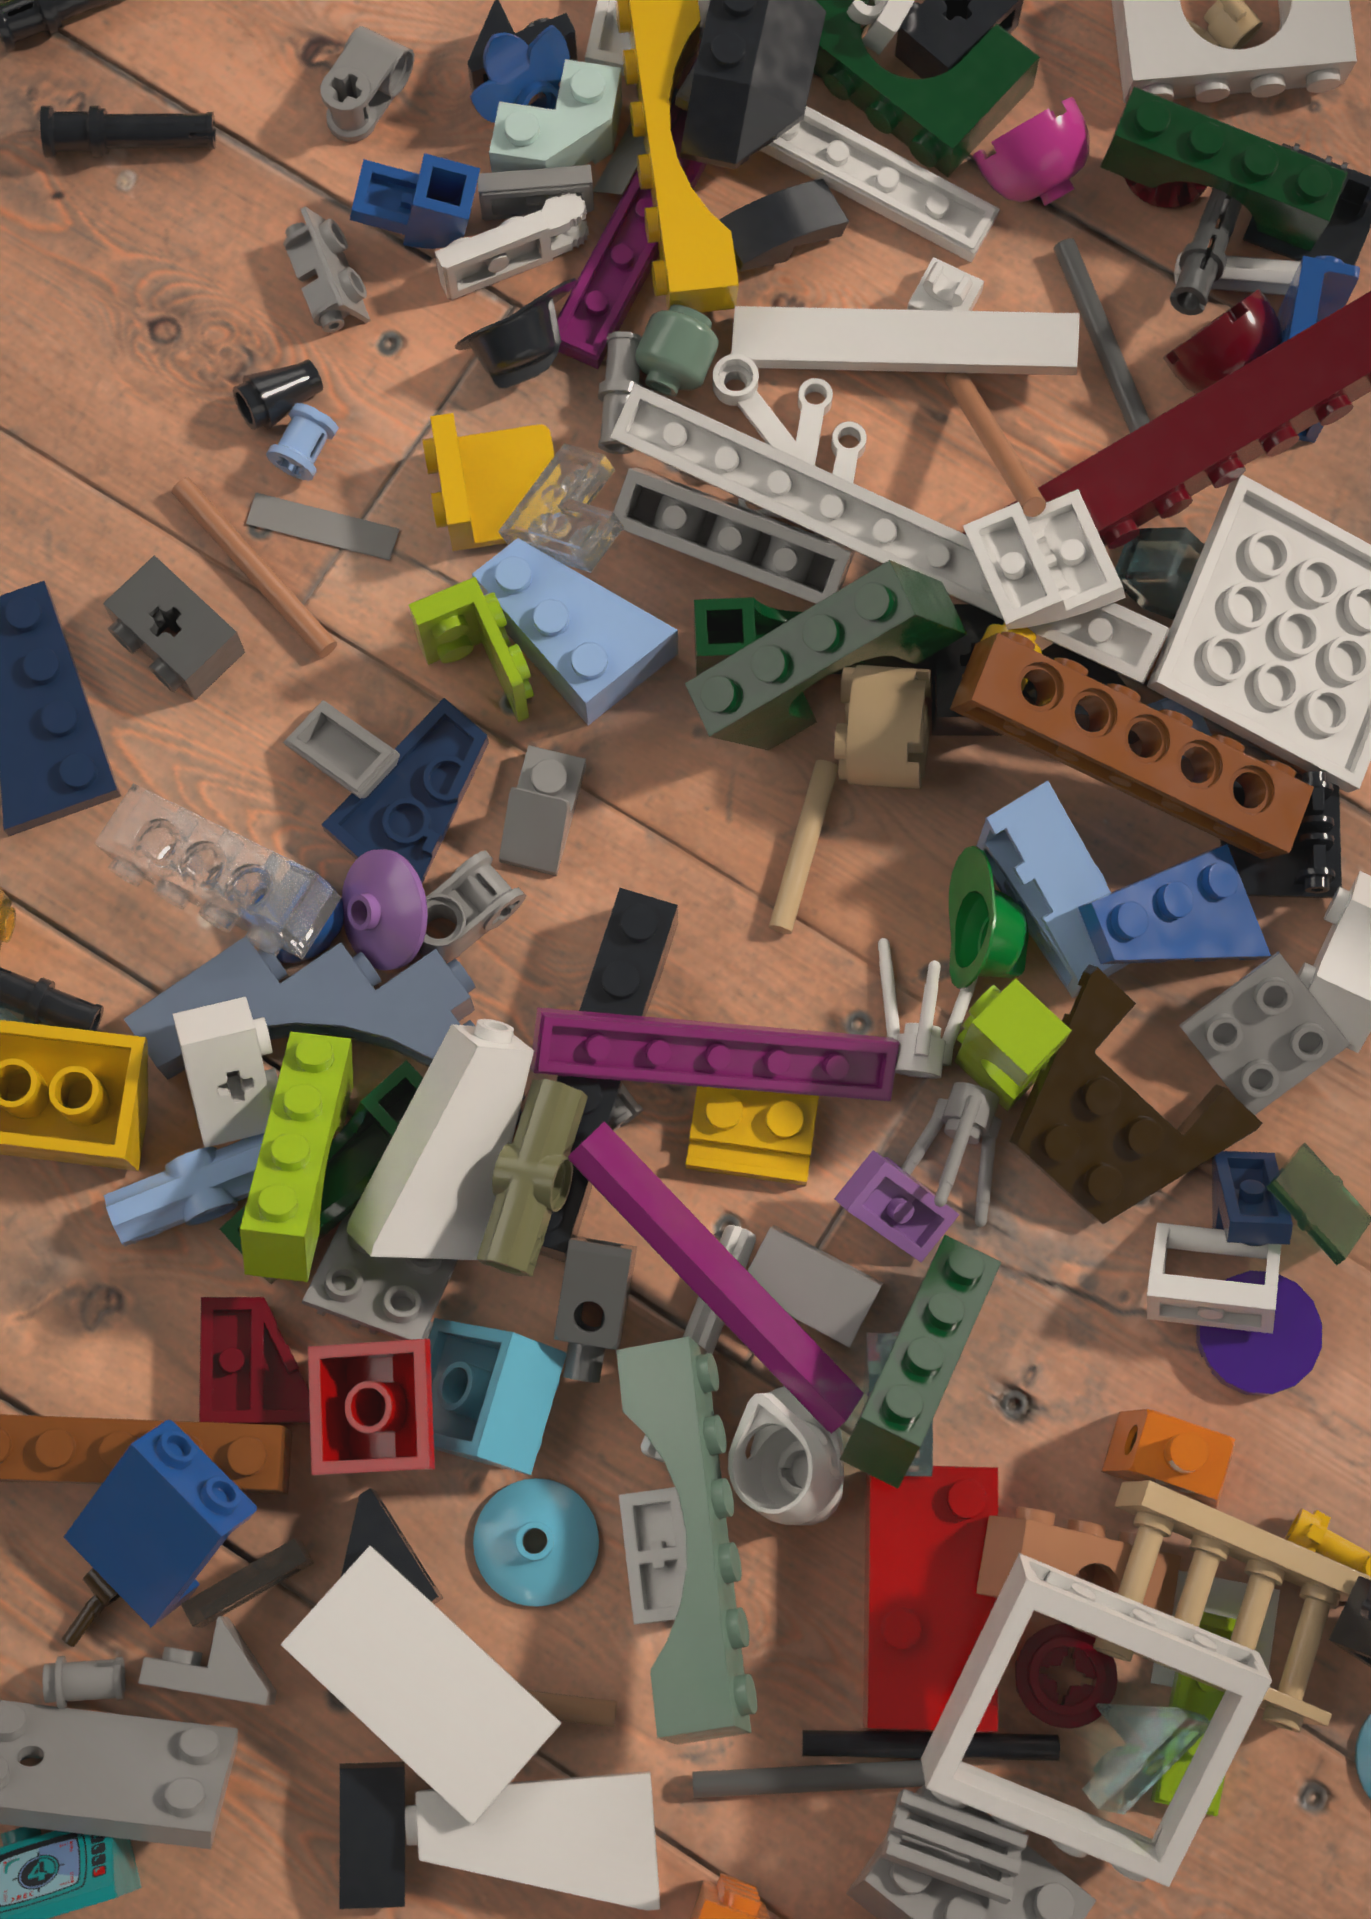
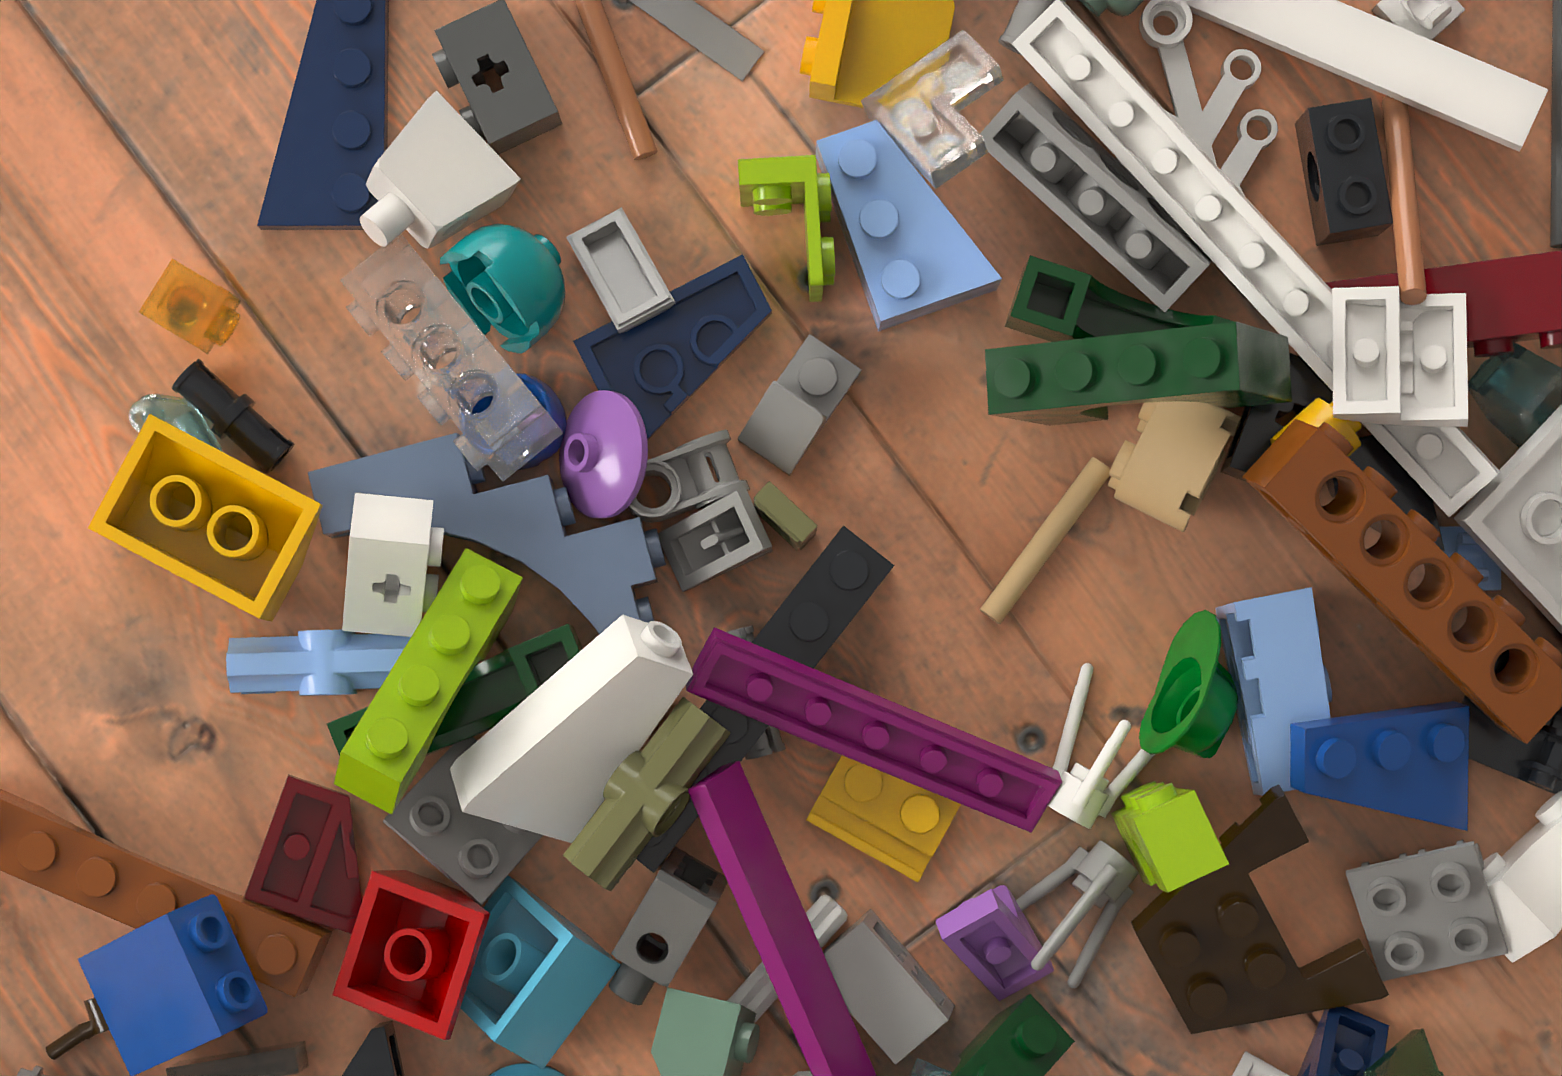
camera: 20 degrees right, 10 degrees up
none -> white torso [360,91,521,249]
none -> teal cylinder [440,224,565,354]
none -> light grey slope [658,487,772,592]
none -> olive tile [754,481,818,550]
none -> black brick [1295,98,1393,246]

